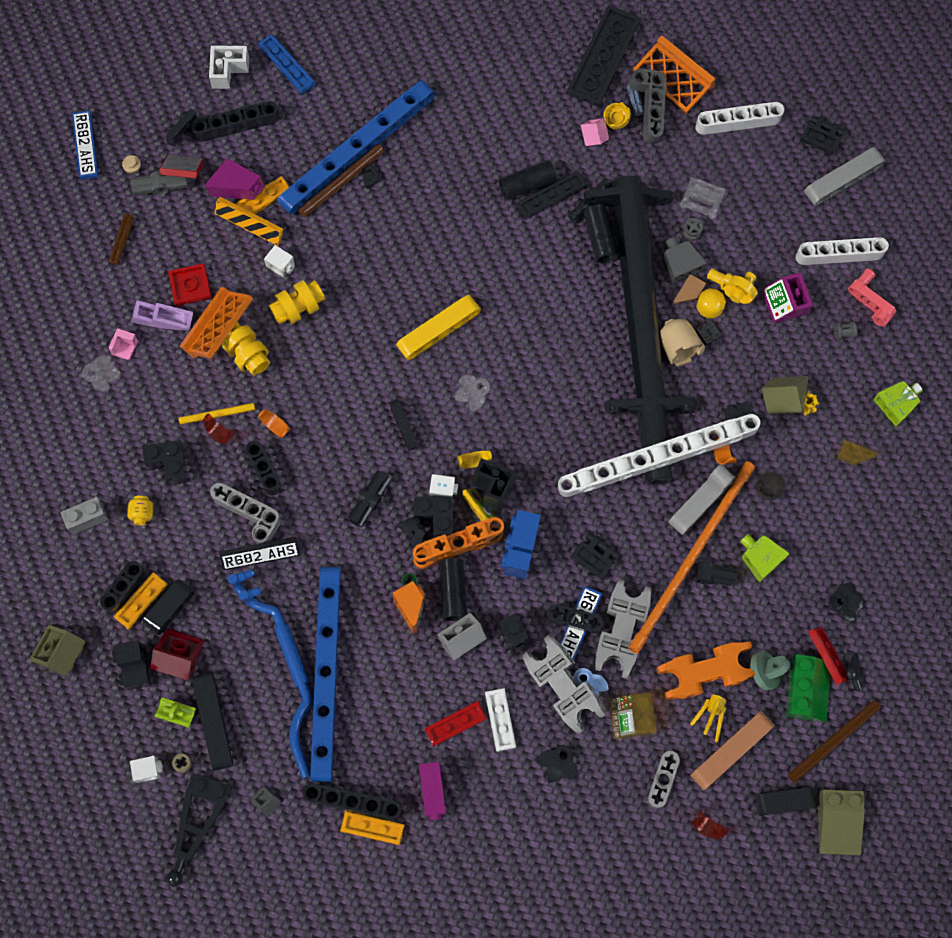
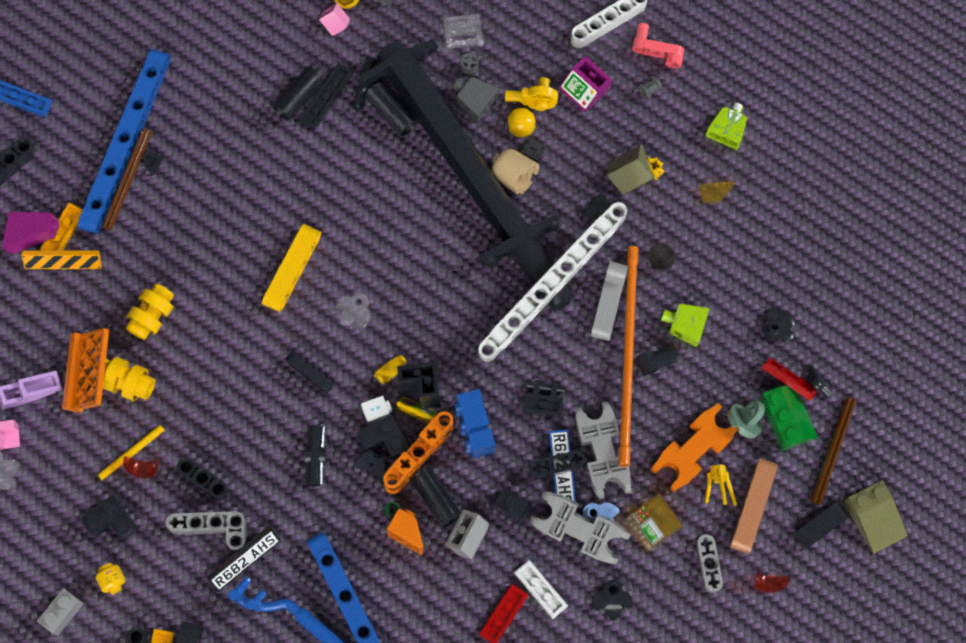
camera: 30 degrees left, 0 degrees up
red tile [168,263,212,307] -> none
orange helmet [258,409,290,438] -> none
white brick [264,245,295,278] -> none
medium nougat tile [673,274,706,305] -> none
orange helmet [714,436,737,465] -> none

